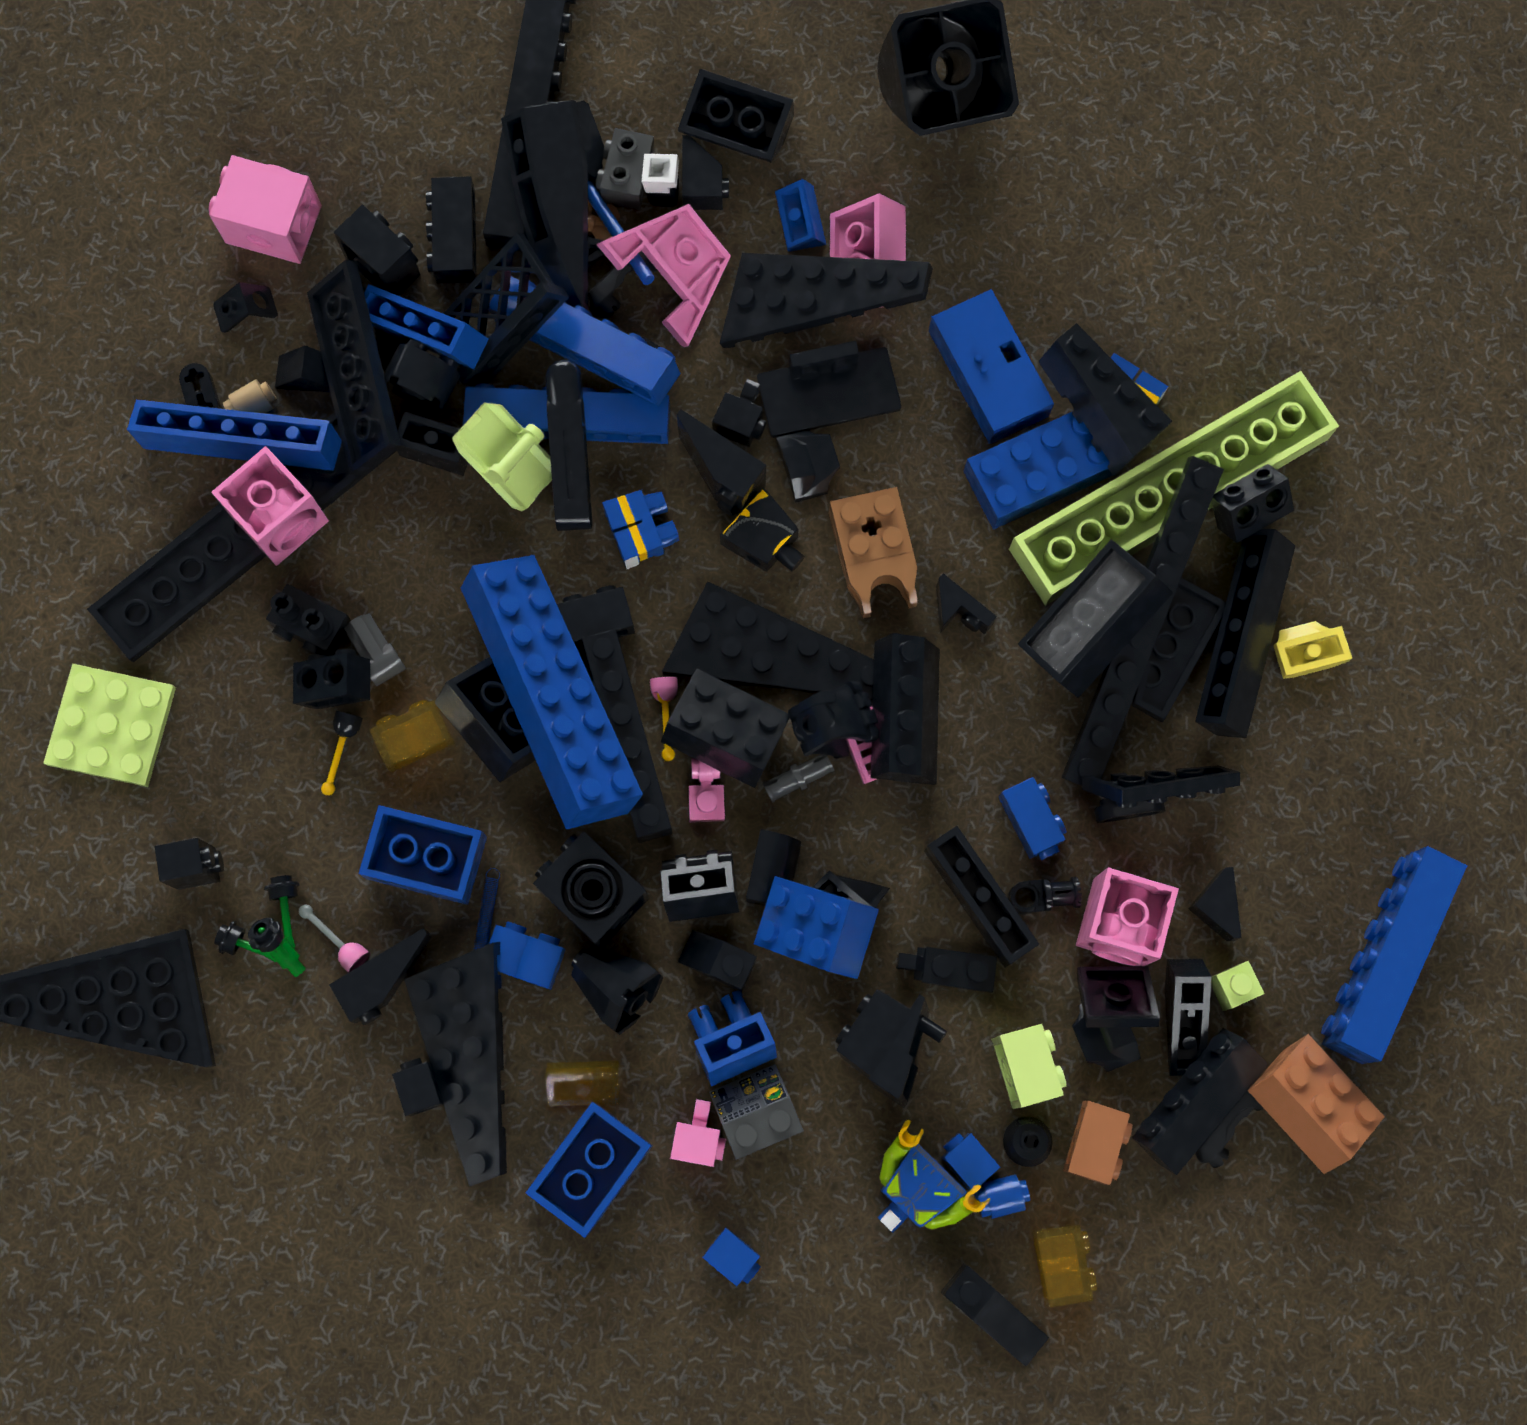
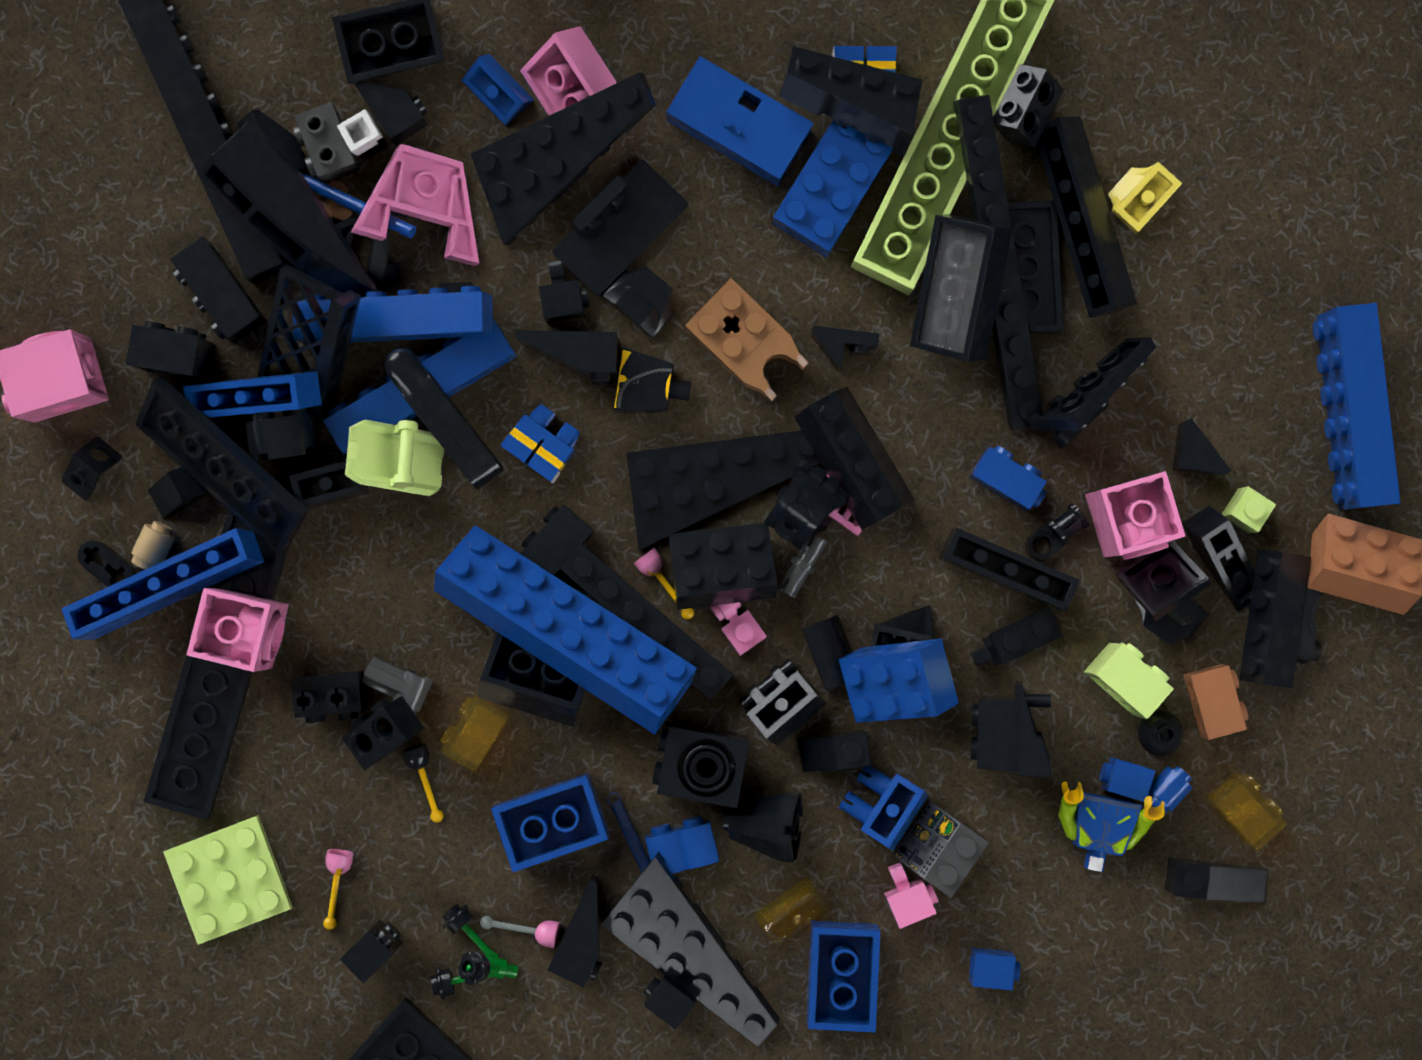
camera: 30 degrees left, 10 degrees up
none -> hinge [323,849,354,930]

